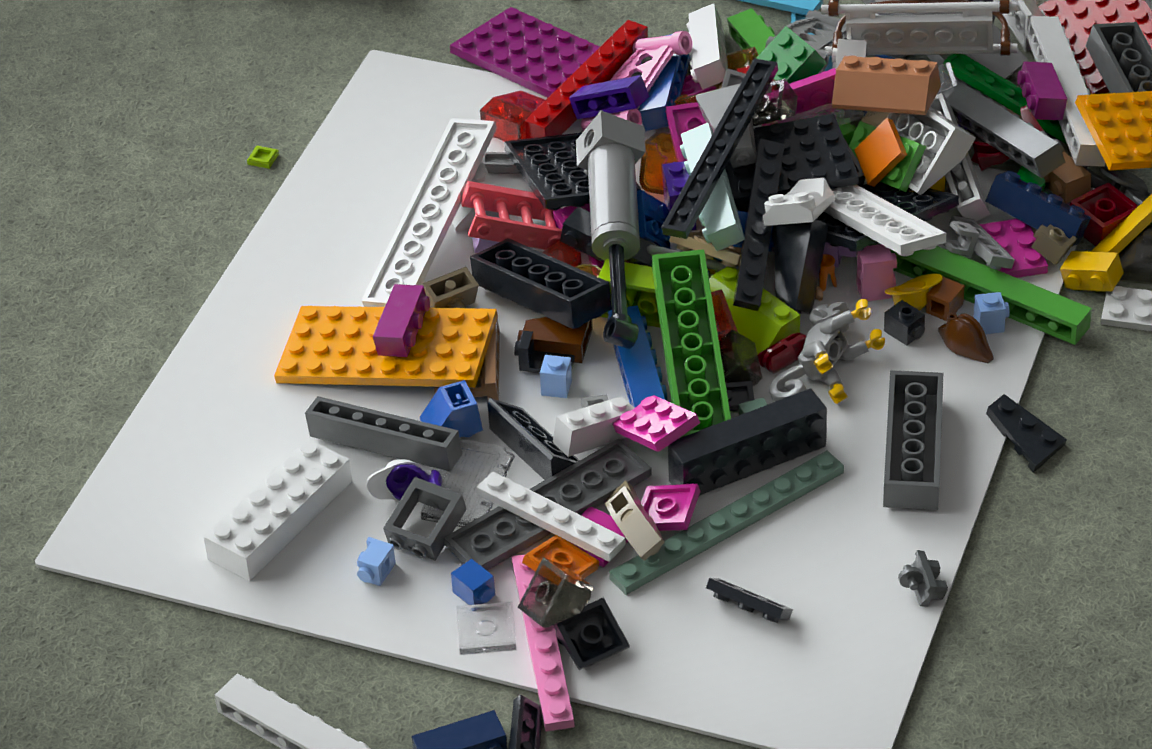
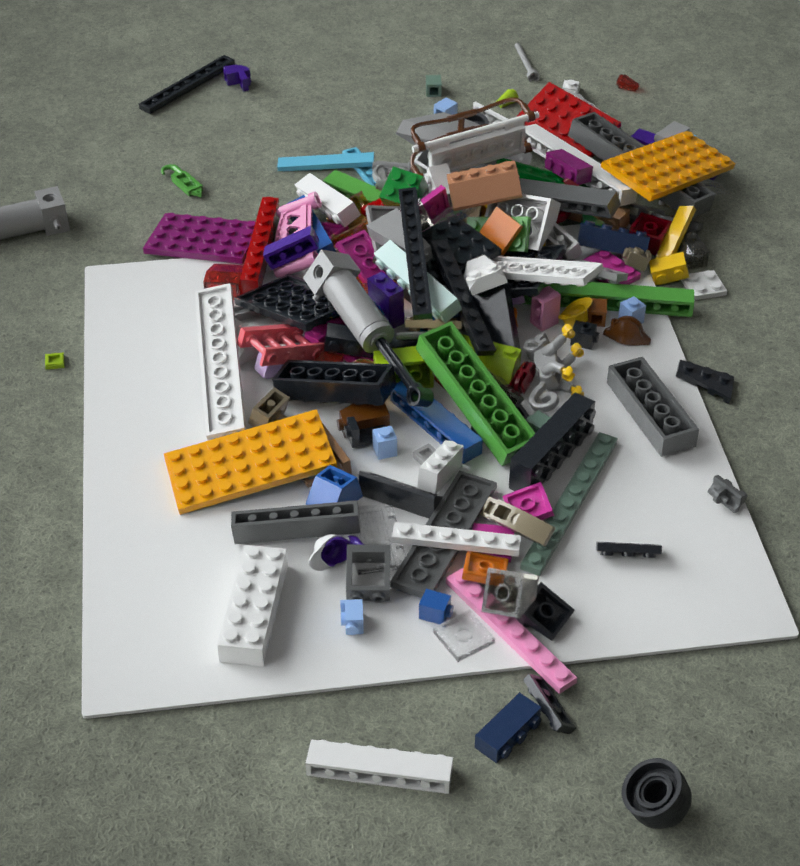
camera: 30 degrees left, 0 degrees up
magenta brick [373,284,430,357] -> none
dark pink plate [612,395,700,452] -> none

